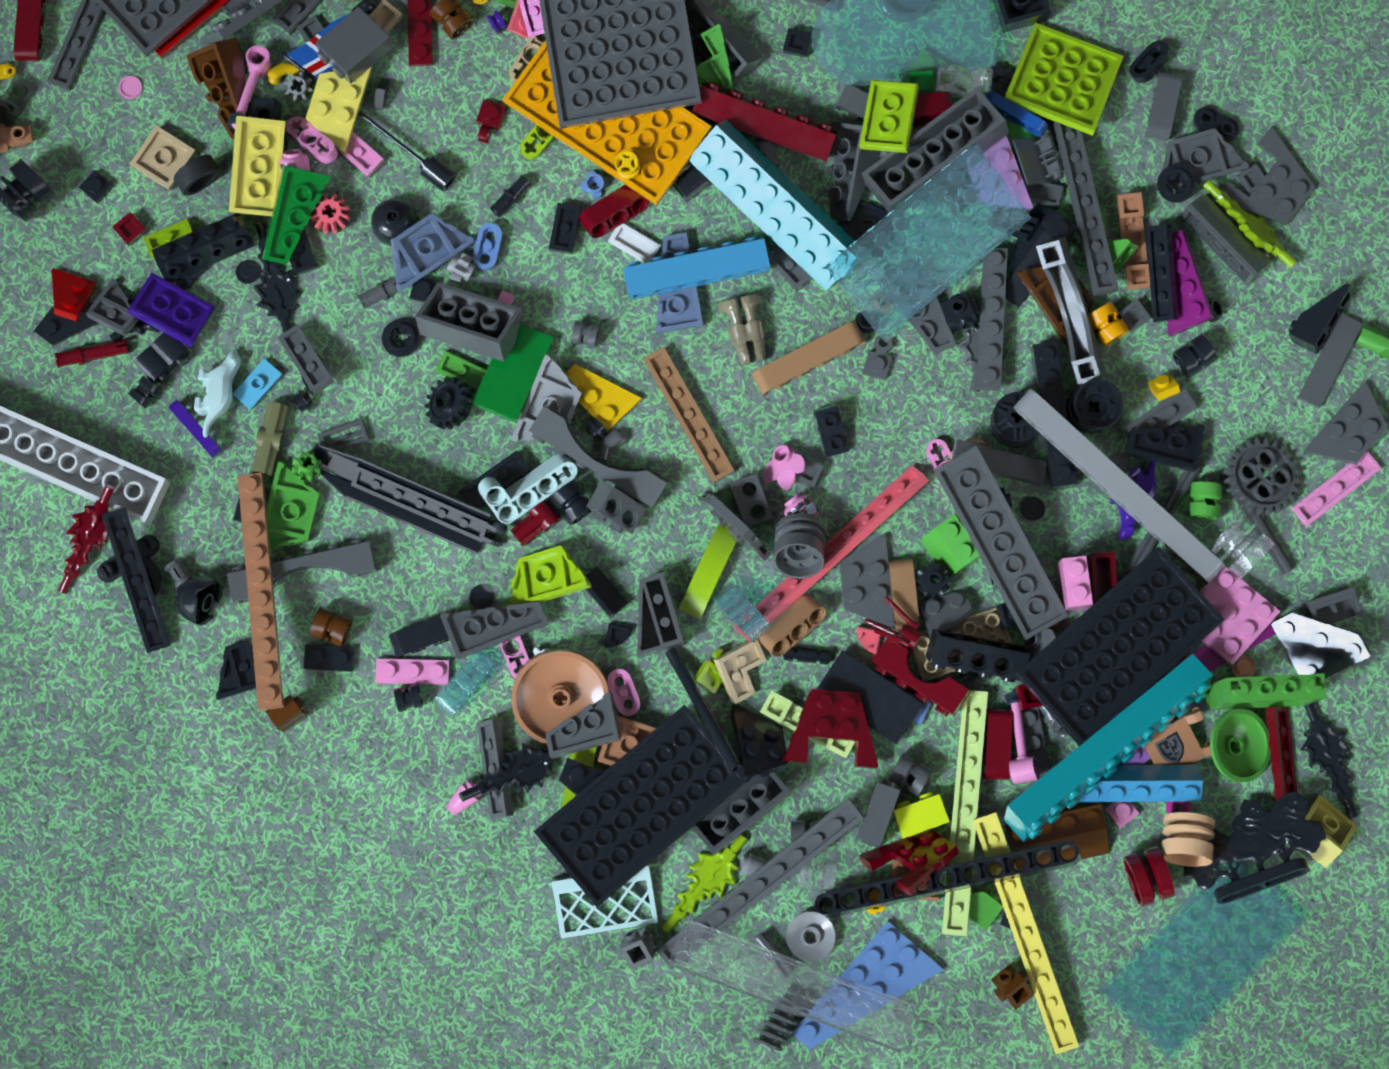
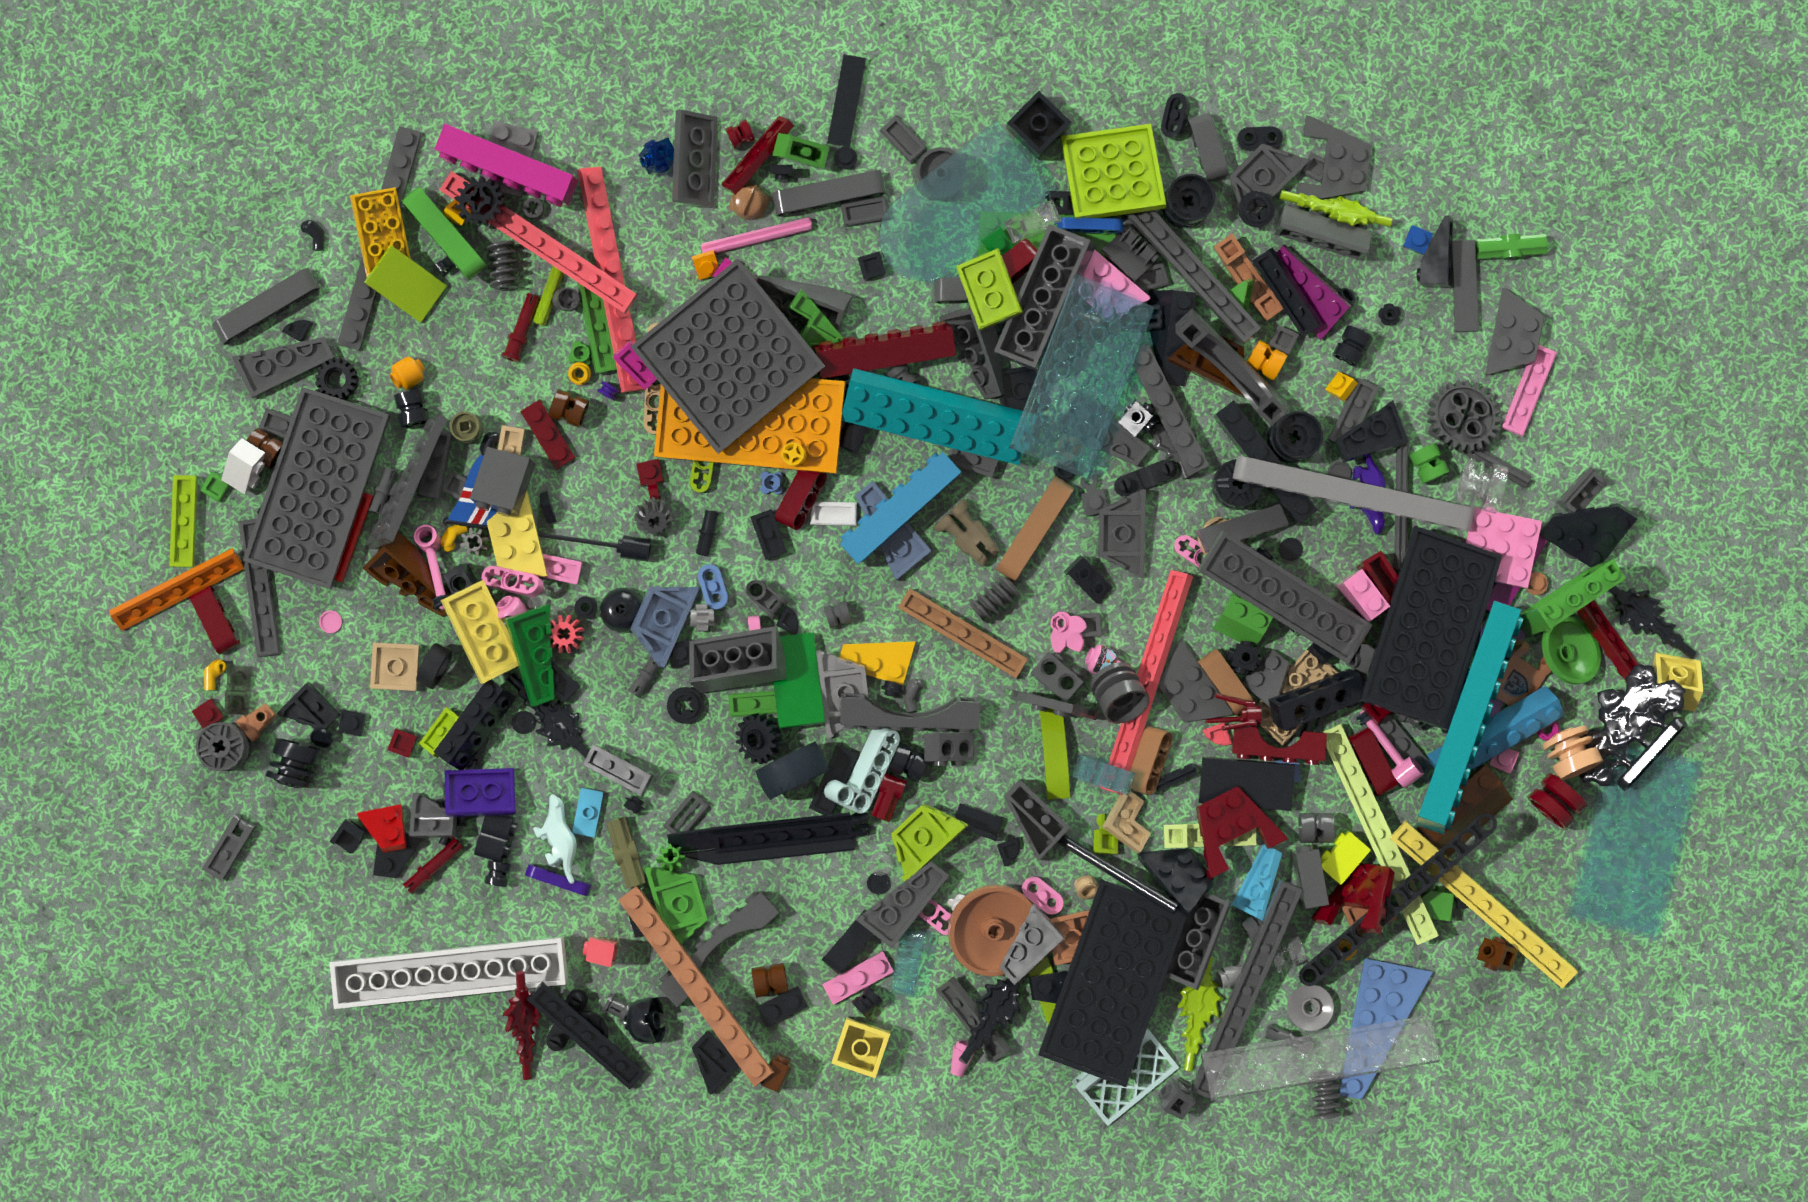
camera: 35 degrees left, 5 degrees up
none -> black wing [276,682,341,730]
none -> black piece [310,728,333,748]
none -> black panel [330,819,368,854]
none -> black plate [574,596,598,619]
none -> coral slope [583,937,619,967]
none -> dark grey gear [634,497,674,537]
none -> dark grey piece [746,580,789,620]
none -> black wheel [755,741,829,800]
none -> black tile [776,605,799,635]
none -> light yellow brick [831,1017,890,1078]
none -> dark grey piece [969,576,1021,623]
none -> tan tile [1074,875,1098,899]
none -> dark grey wing [1098,489,1146,578]
none -> black piece [1114,459,1177,496]
none -> black wheel [1162,174,1215,229]
none -> medium azure wing [1232,844,1282,921]
none -> black plate [1378,303,1401,326]
none -> blue plate [1403,225,1433,255]

